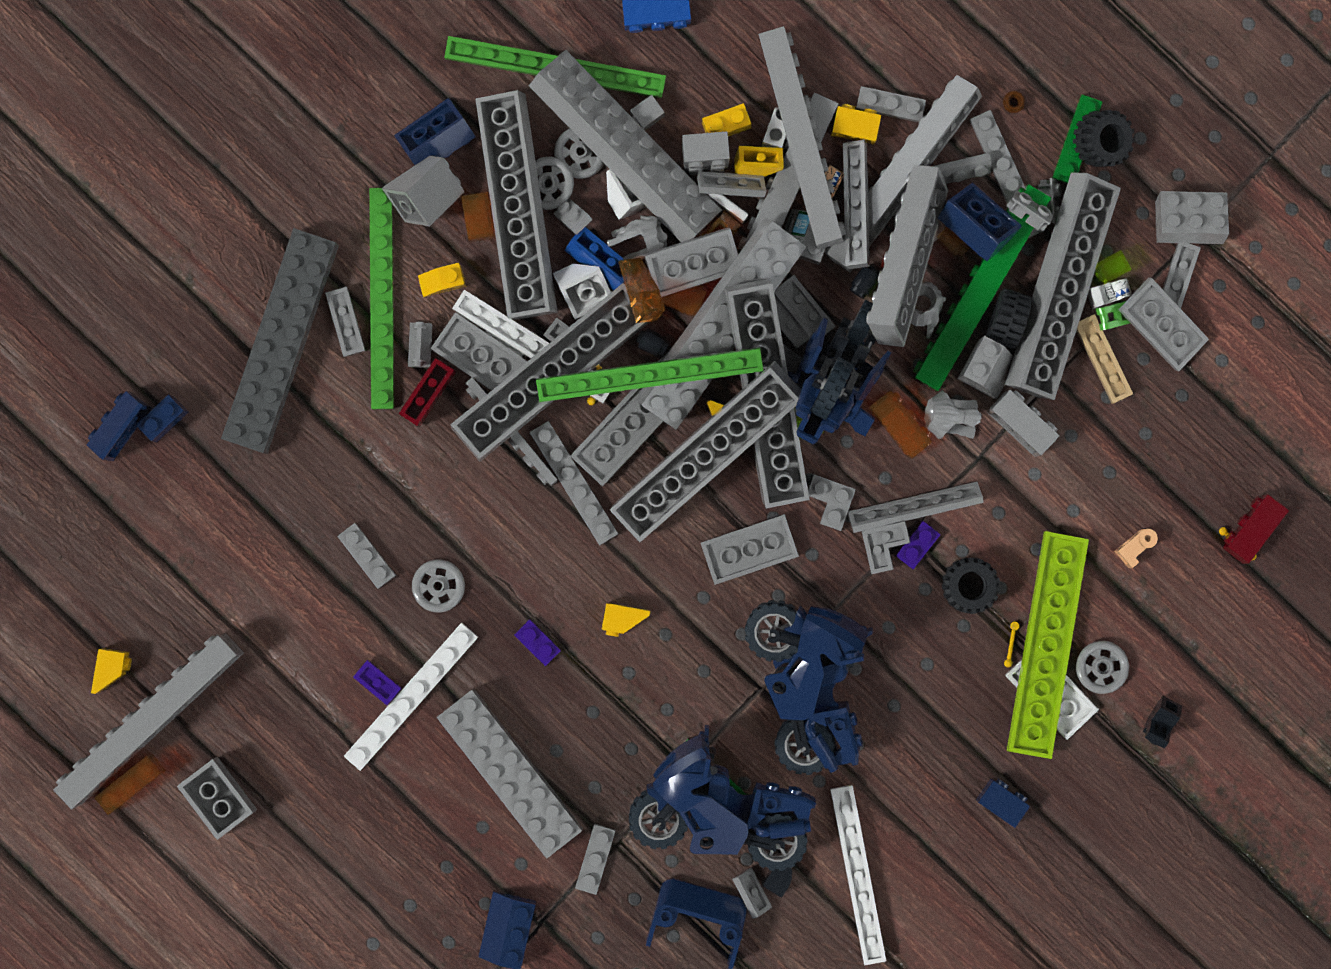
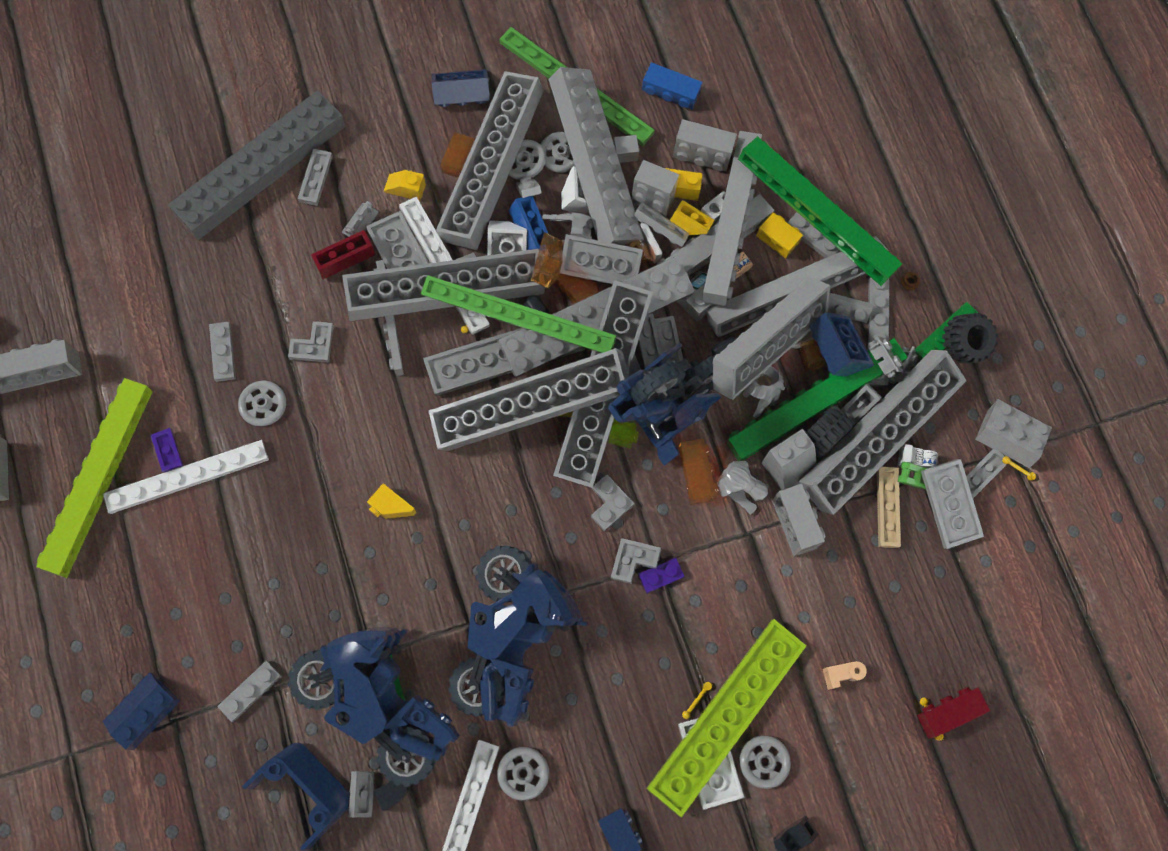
camera: 20 degrees right, 15 degrees down
dark blue slope [87,391,152,461] -> none
dark blue brick [136,395,188,442] -> none
bright green plate [369,188,394,409] -> none
light grey slope [382,156,465,227] -> none
light grey brick [437,688,583,859] -> none
dark purple plate [514,619,561,666] -> none
light grey plate [530,421,618,546] -> none
light grey plate [701,514,799,585] -> none
light grey plate [843,140,870,269] -> none
light grey plate [848,482,983,533] -> none
black tyre [942,558,1000,614] -> none
clear neon green brick [1094,250,1132,284] -> none
none -> lime brick [36,378,153,578]
none -> light grey plate [288,321,334,362]
none -> light grey plate [497,747,549,801]
none -> light grey brick [673,119,737,171]
none -> green brick [738,136,902,286]
none -> light grey slope [841,384,882,425]
none -> yellow hinge [1002,456,1036,481]

